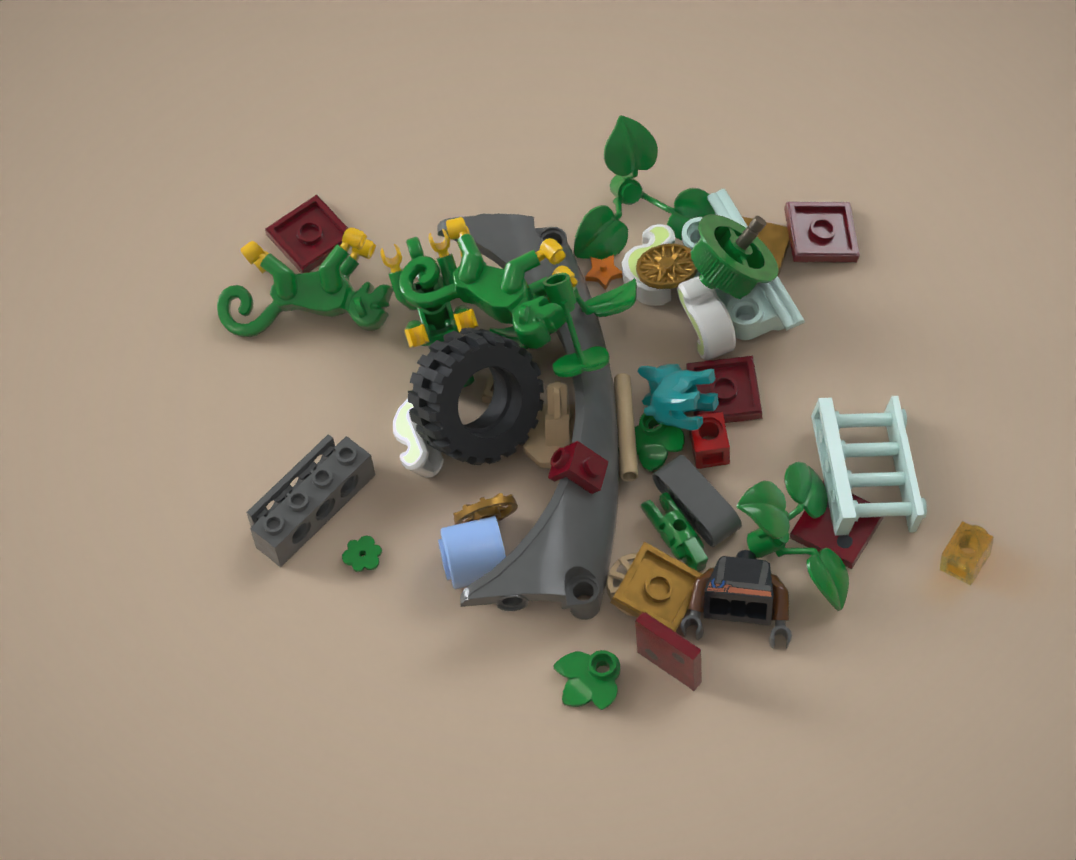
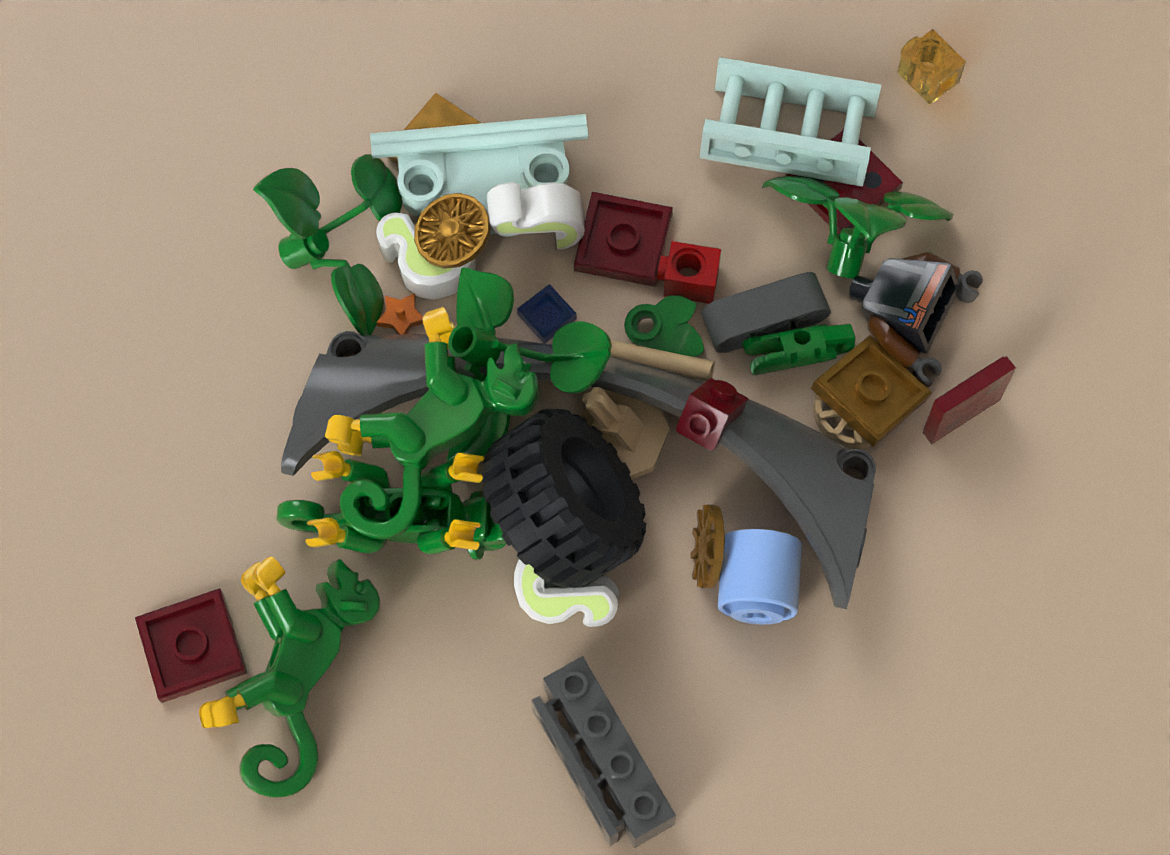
camera: 75 degrees left, 10 degrees up
green plant [342,535,382,572] -> none
green plate [553,650,621,710] -> none
teal animal [637,364,719,430] -> none
green piece [690,214,779,299] -> none
tile [784,202,860,262] -> none
none -> clear blue tile [517,284,577,344]

